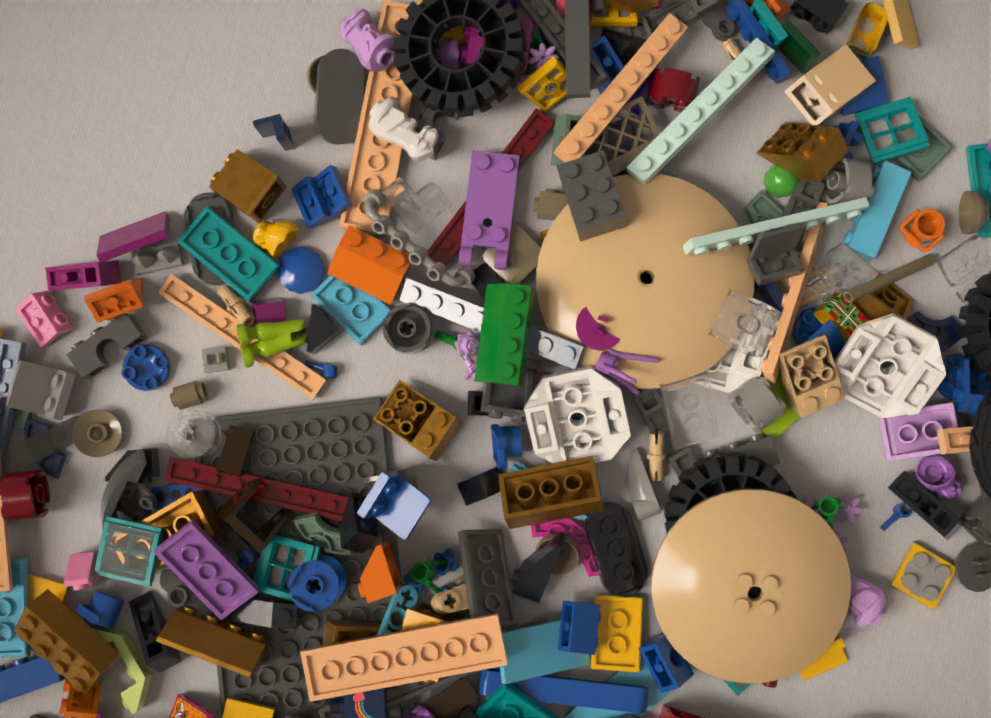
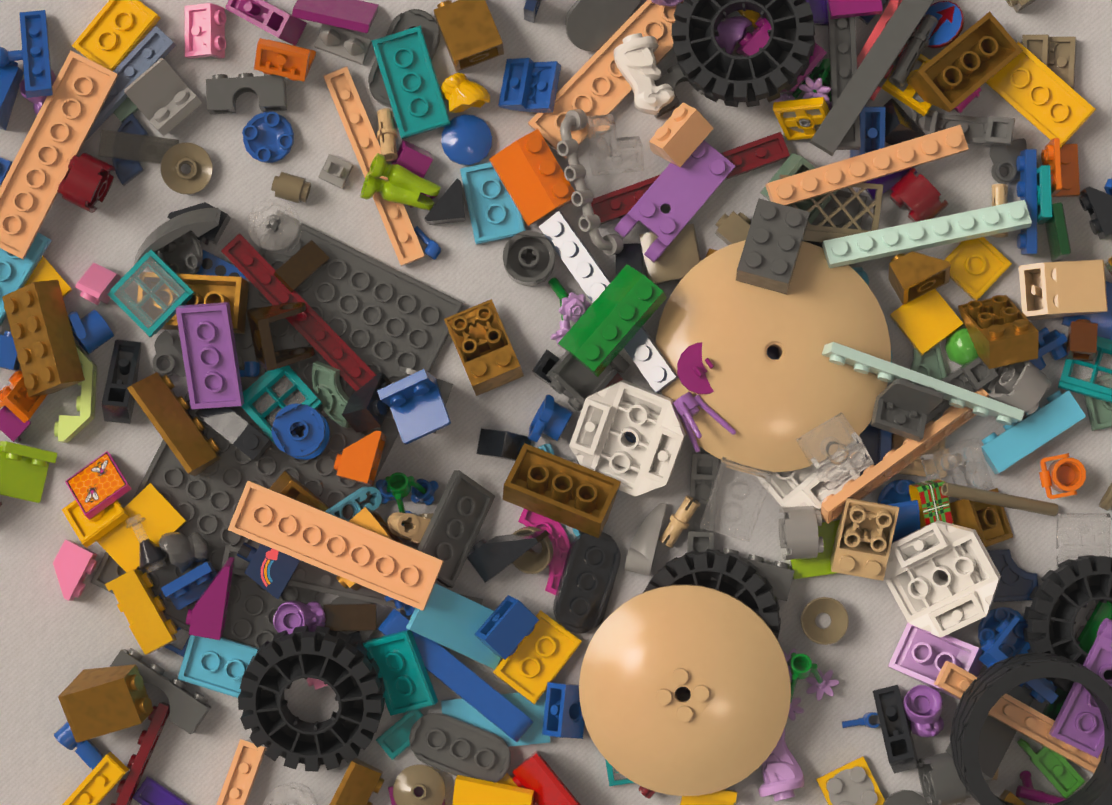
camera: 30 degrees right, 0 degrees up
none -> light nougat slope [649,103,714,167]
none -> dark tan piece [800,597,849,645]
none -> pearl gold slope [888,251,951,305]
none -> yellow tile [890,289,964,356]
none -> yellow tile [944,237,1012,300]
none -> reddish brown brick [1067,319,1098,361]

